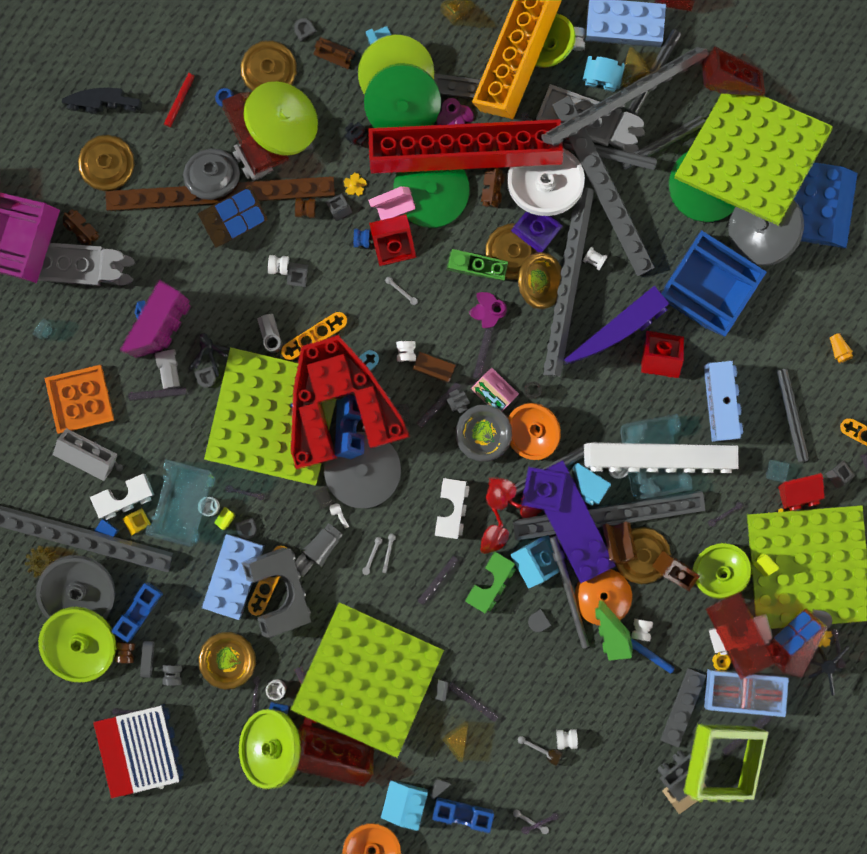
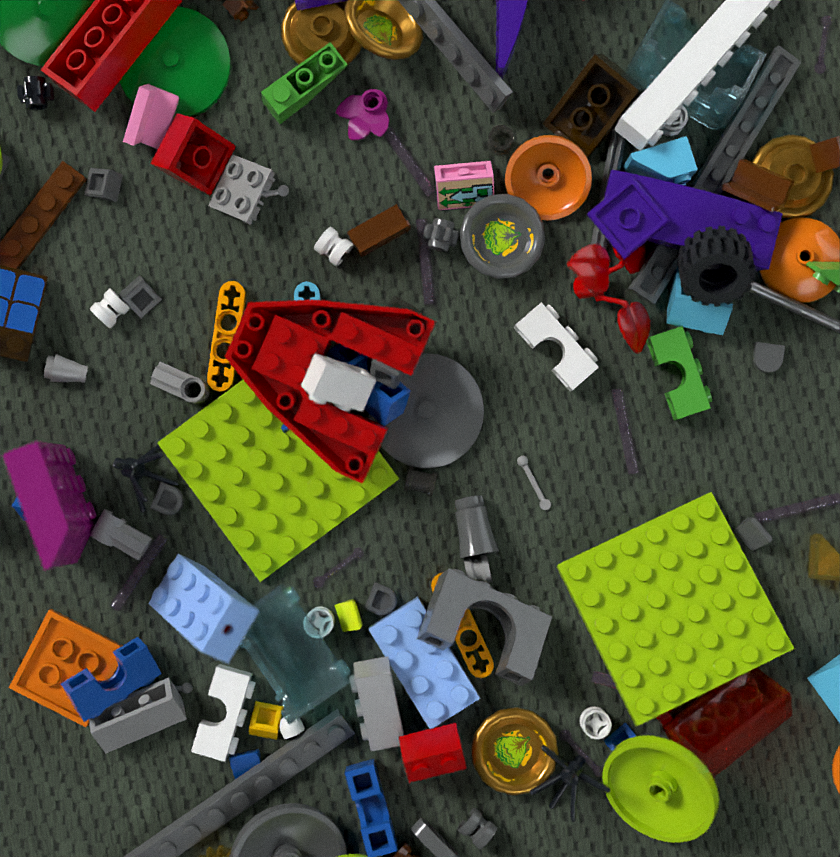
camera: 50 degrees left, 0 degrees up
reddish brown wheel [295,198,316,218] -> none
white hand [330,504,349,529] -> none
yellow plant [343,173,367,196] -> none
blue wheel [354,229,370,248] -> none
light grey hinge [382,534,396,573] -> none
none -> light grey cone [44,354,88,383]
none -> blue arch [61,637,162,722]
none -> light blue brick [148,554,259,663]
none -> light grey hinge [209,154,275,225]
none -> white hinge [279,714,305,739]
none -> white brick [301,354,376,412]
none -> light grey brick [349,656,404,751]
none -> dark grey slope [370,359,404,389]
none -> red slope [399,723,467,783]
none -> black plant [530,745,611,822]
none -> dark brown slope [543,53,646,158]
none -> black tyre [678,226,756,307]

